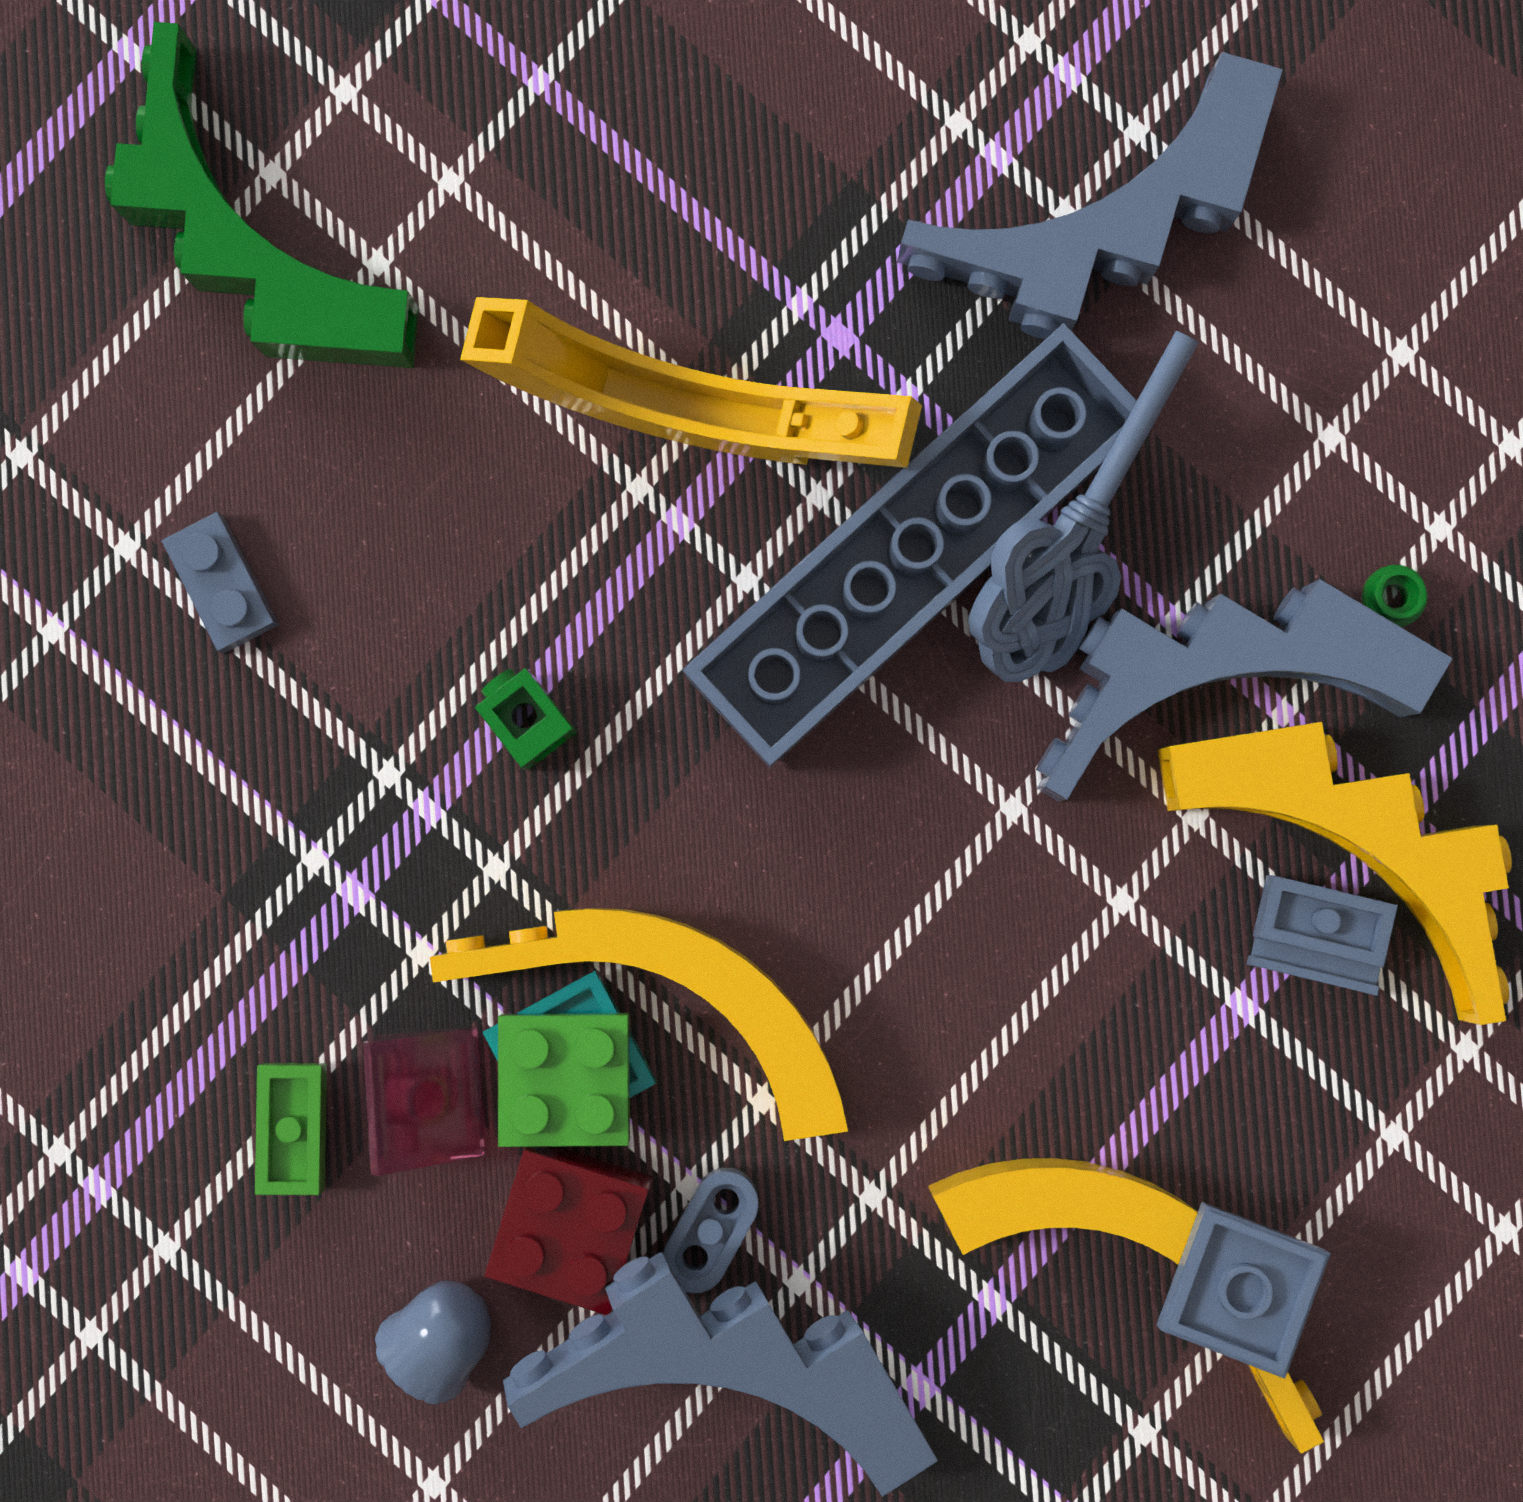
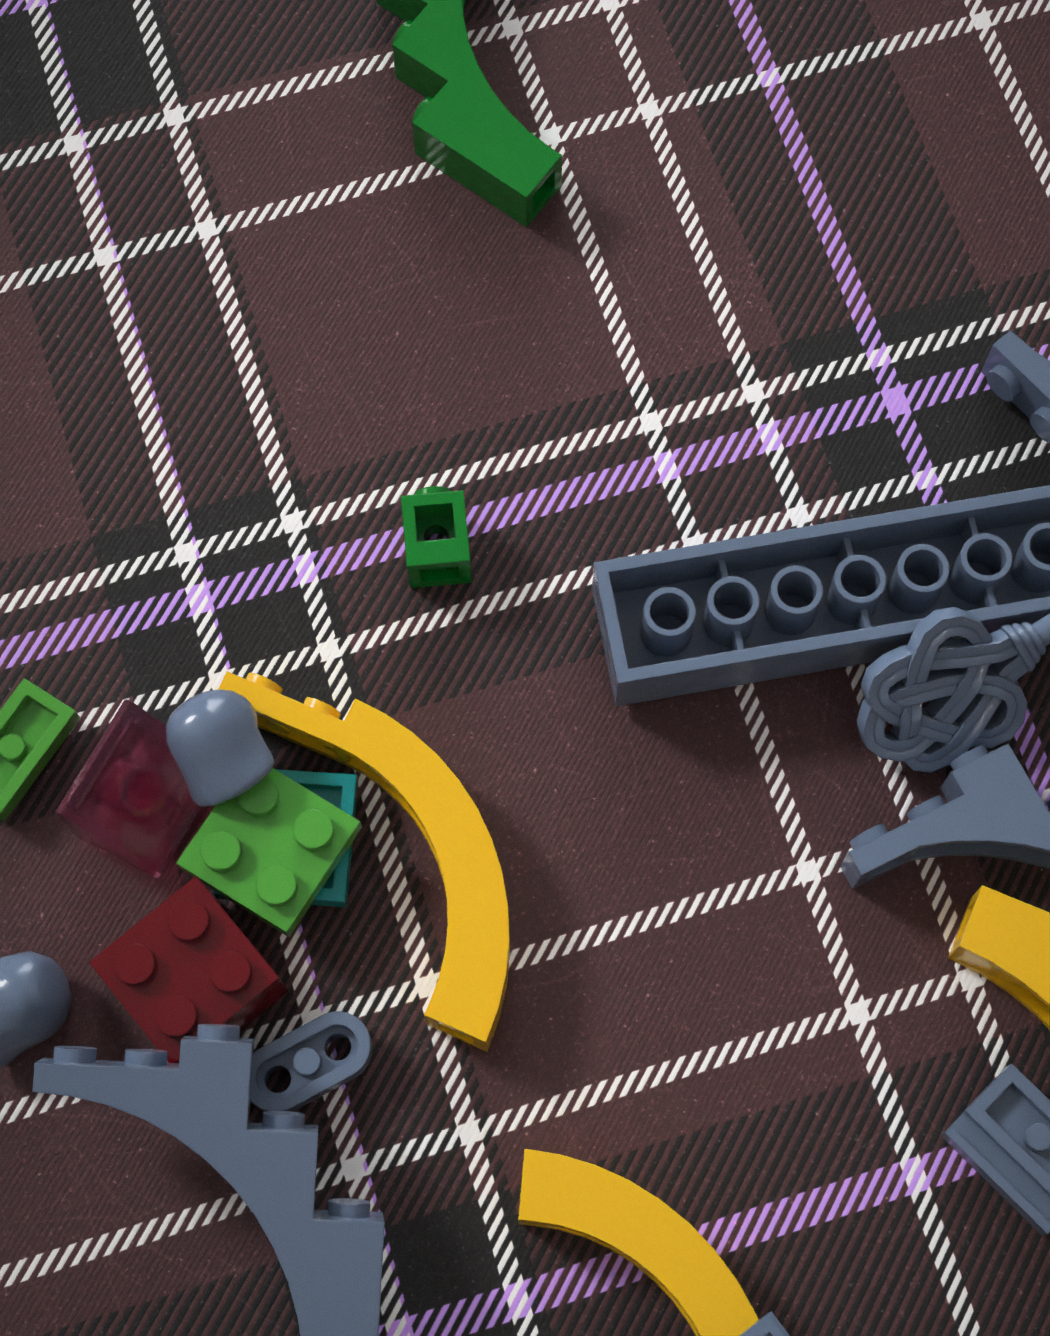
camera: 30 degrees right, 15 degrees down
sand blue plate [161,512,279,653] -> none
yellow arch [460,297,922,468] -> none
none -> sand blue hair [166,689,274,807]

